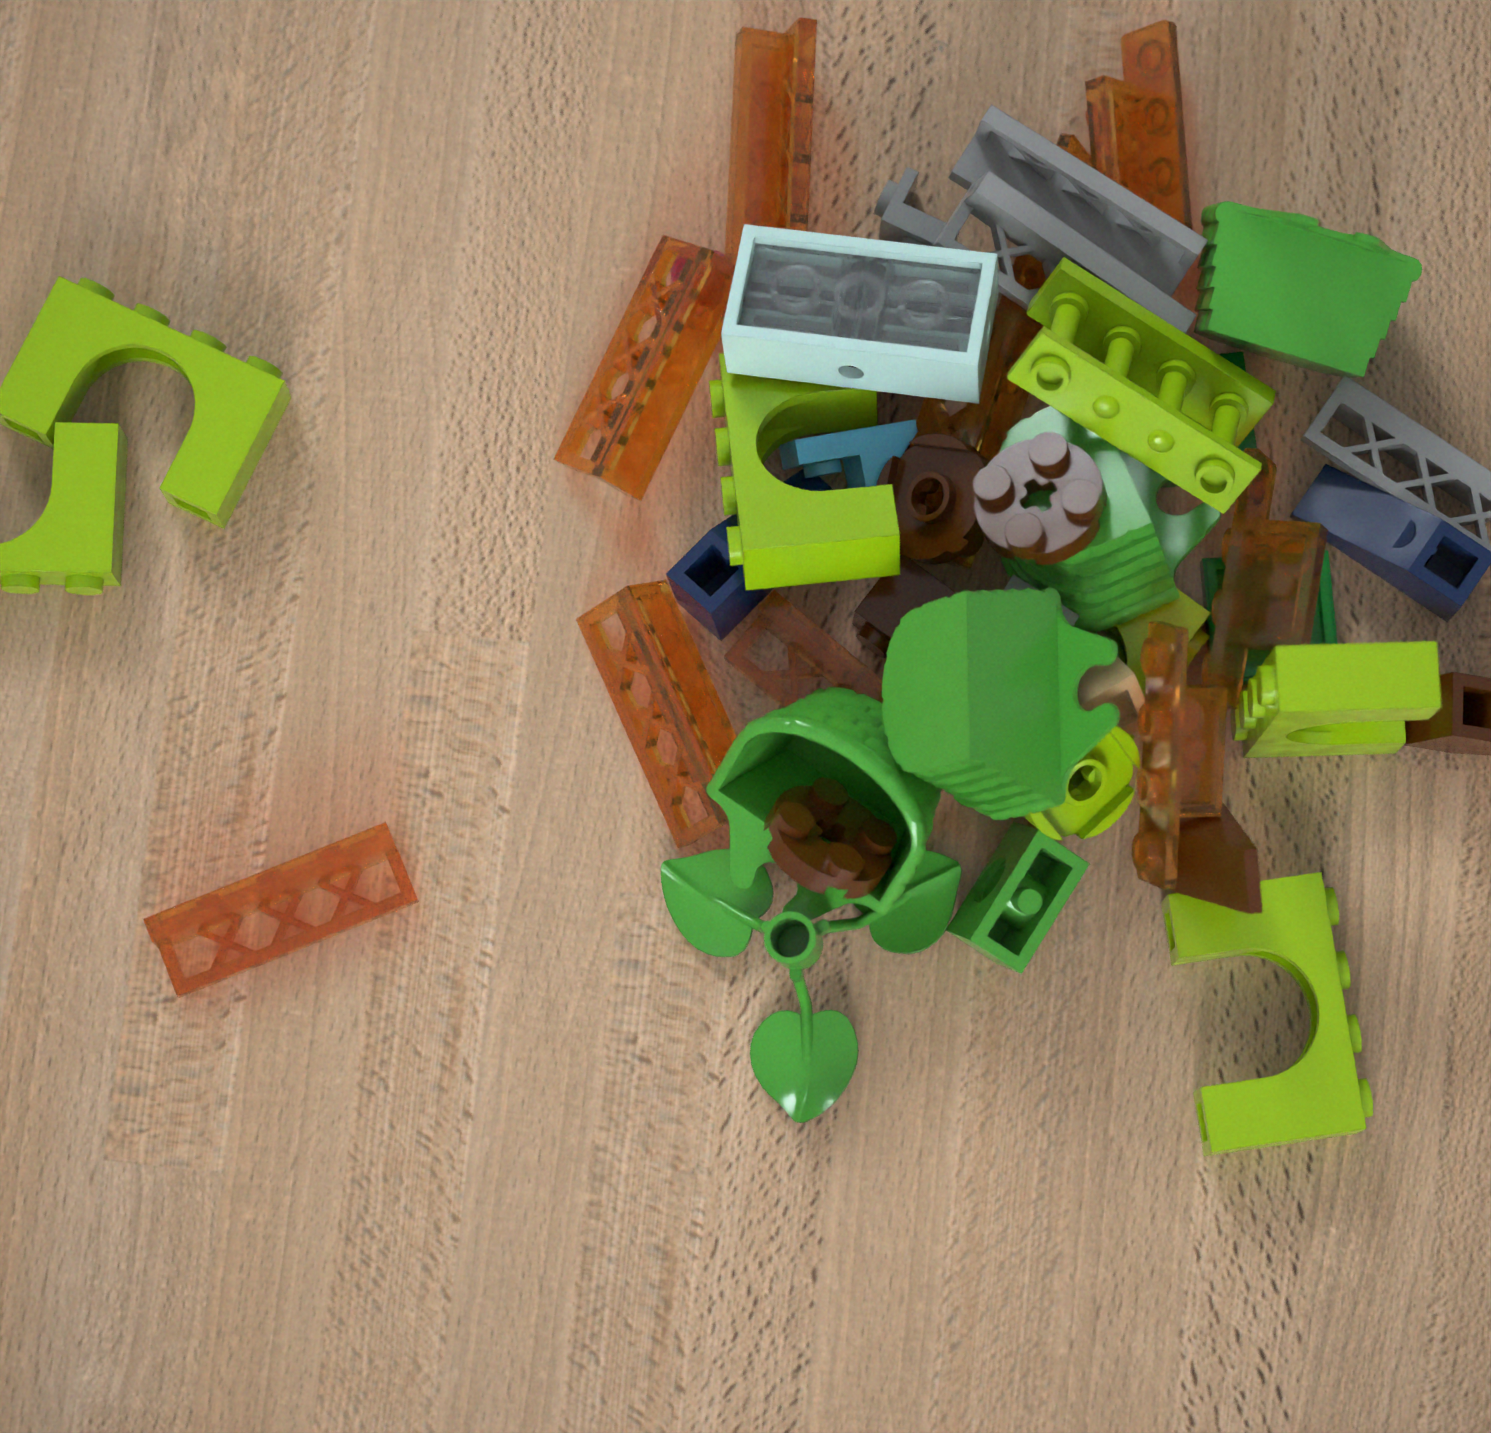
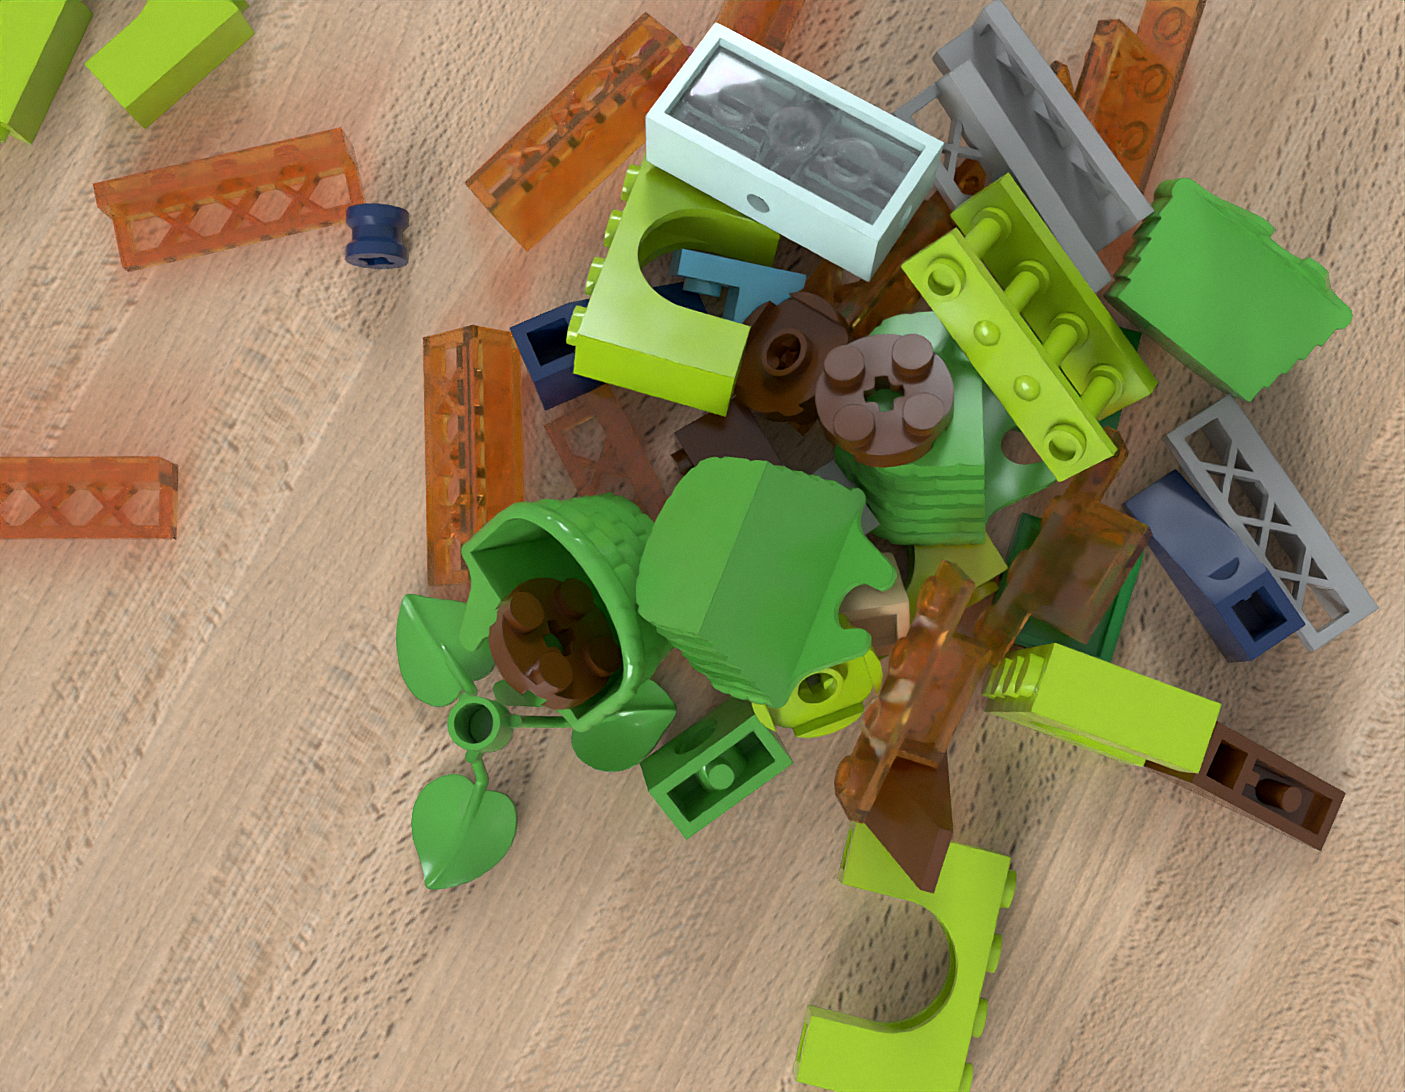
camera: 25 degrees right, 5 degrees up
light grey bracket [874,167,960,246] -> none
none -> clear orange fence [93,127,366,272]
none -> dark blue wheel [345,203,409,269]

